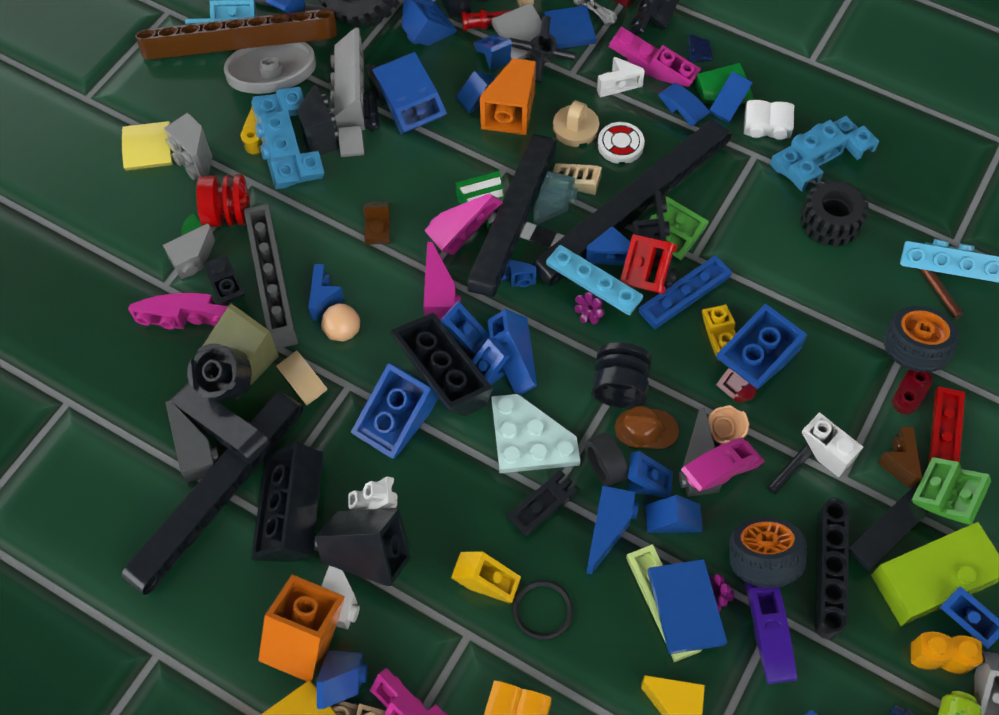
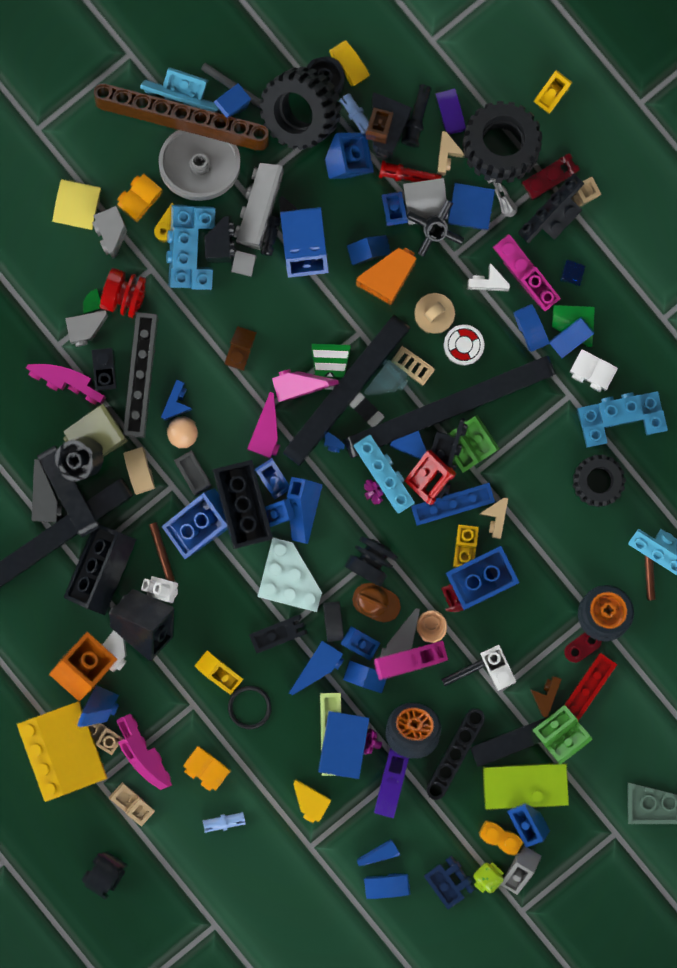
camera: 20 degrees right, 25 degrees up
none -> light orange brick [117,174,163,222]
none -> copper bar [149,522,175,581]
none -> dark grey tile [174,450,212,496]
none -> tan slope [479,497,508,539]

